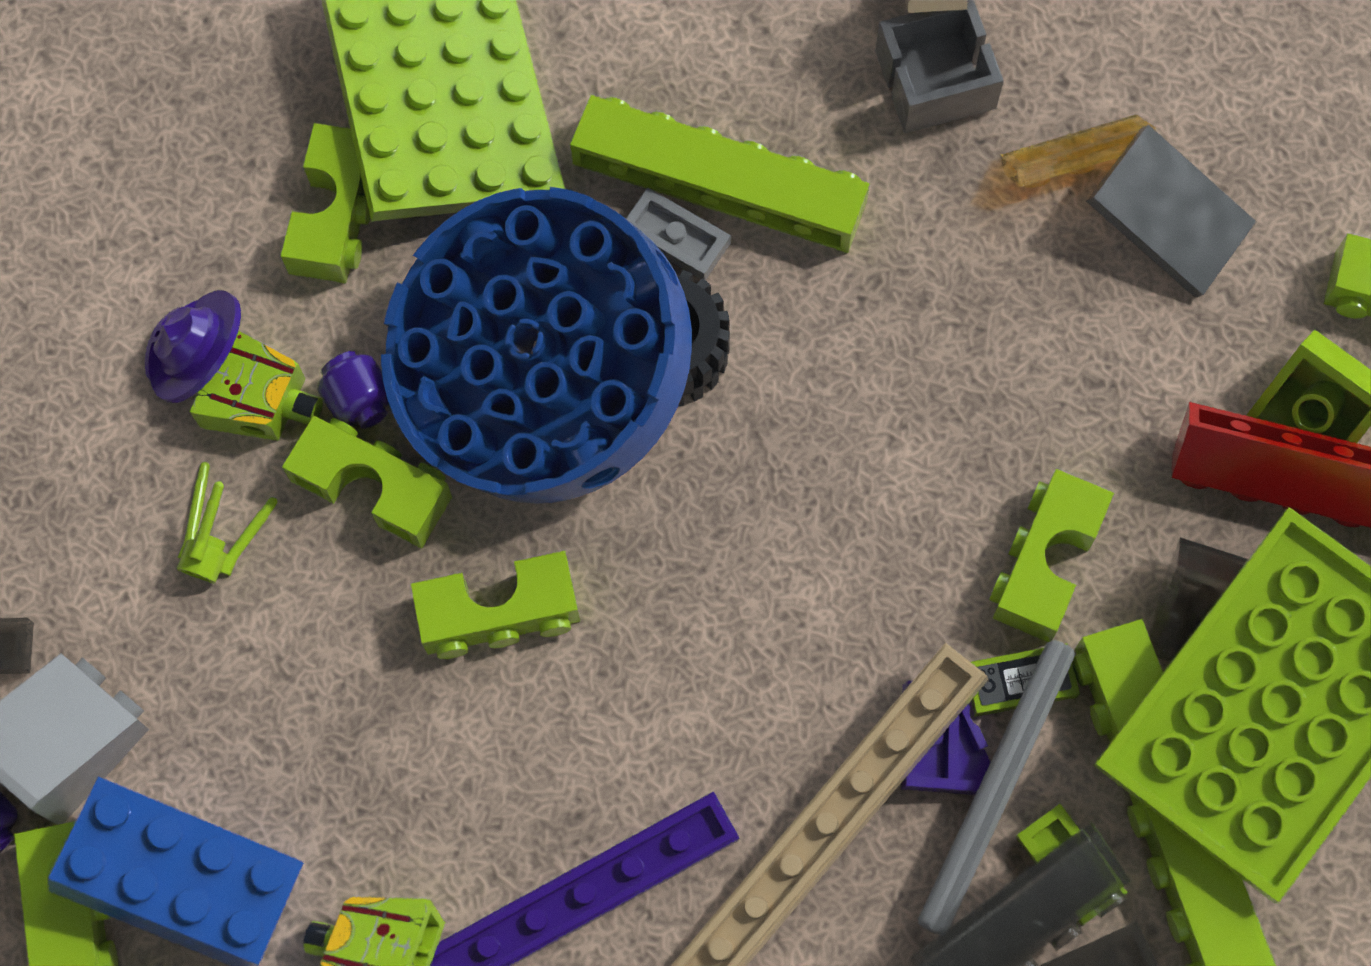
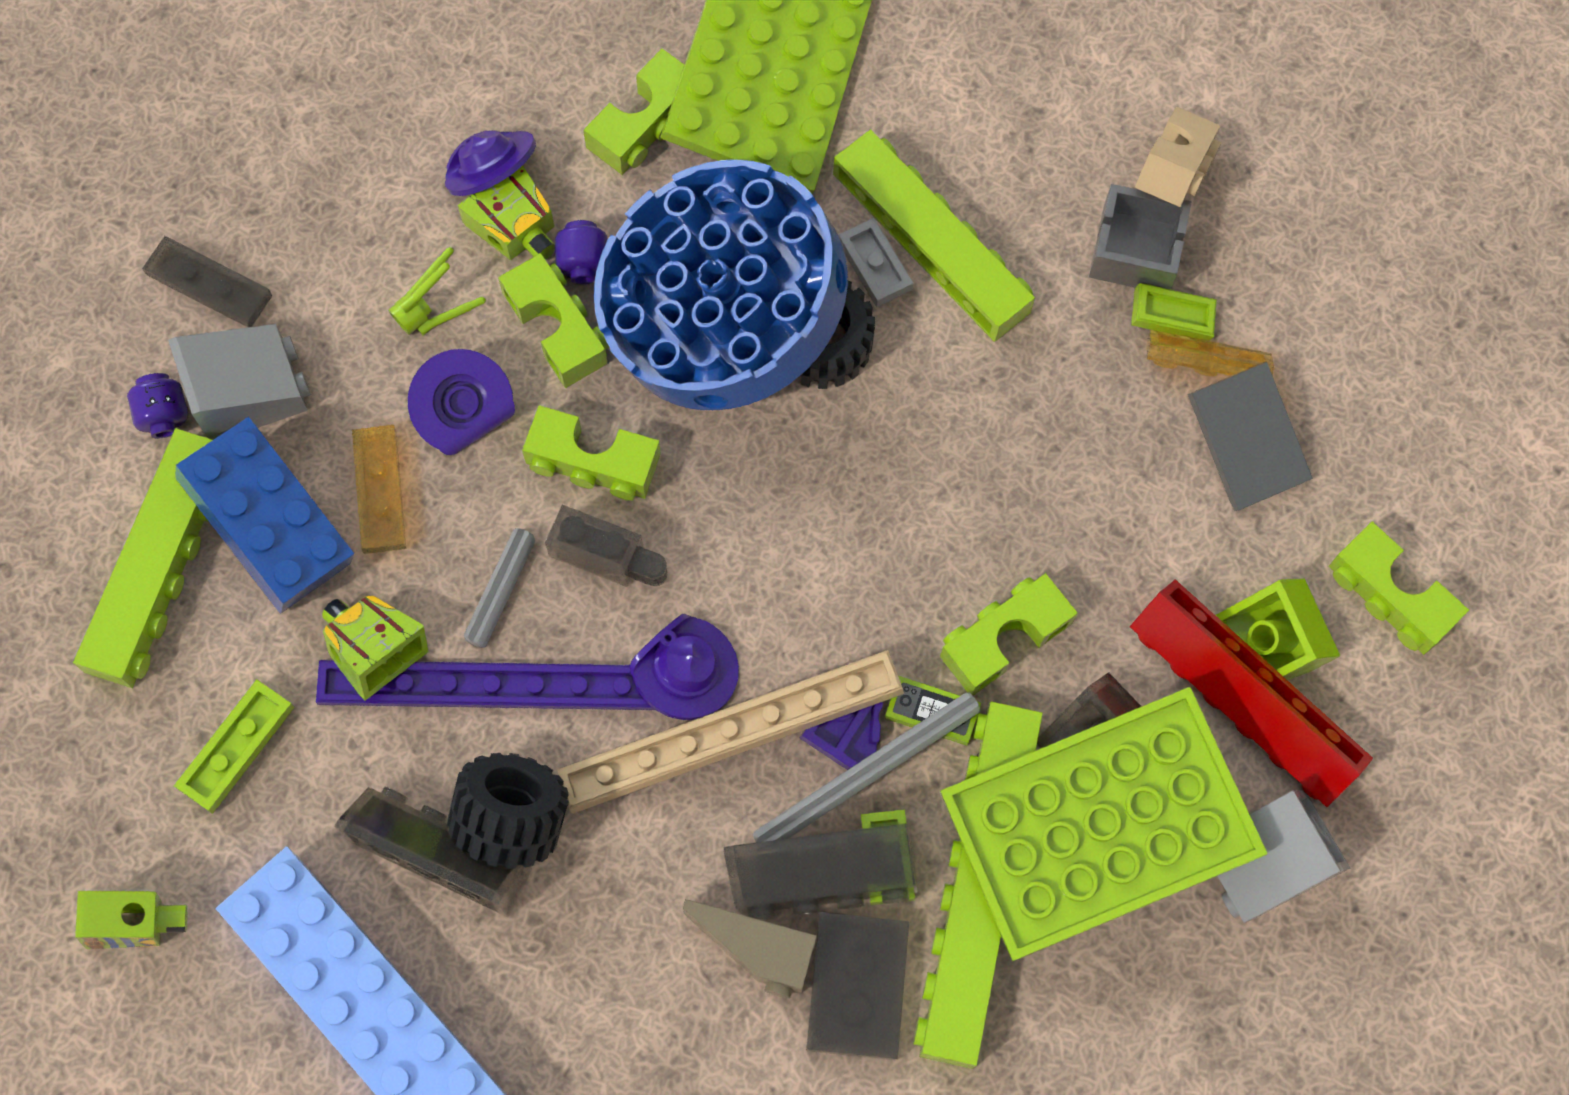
camera: 25 degrees right, 0 degrees up
none -> clear yellow plate [352,425,407,554]
none -> dark purple hat [408,349,515,455]
none -> light grey axle [464,528,535,648]
none -> clear smoke brick [545,504,668,587]
none -> dark purple hat [630,614,739,720]
none -> lime tile [1131,283,1217,341]

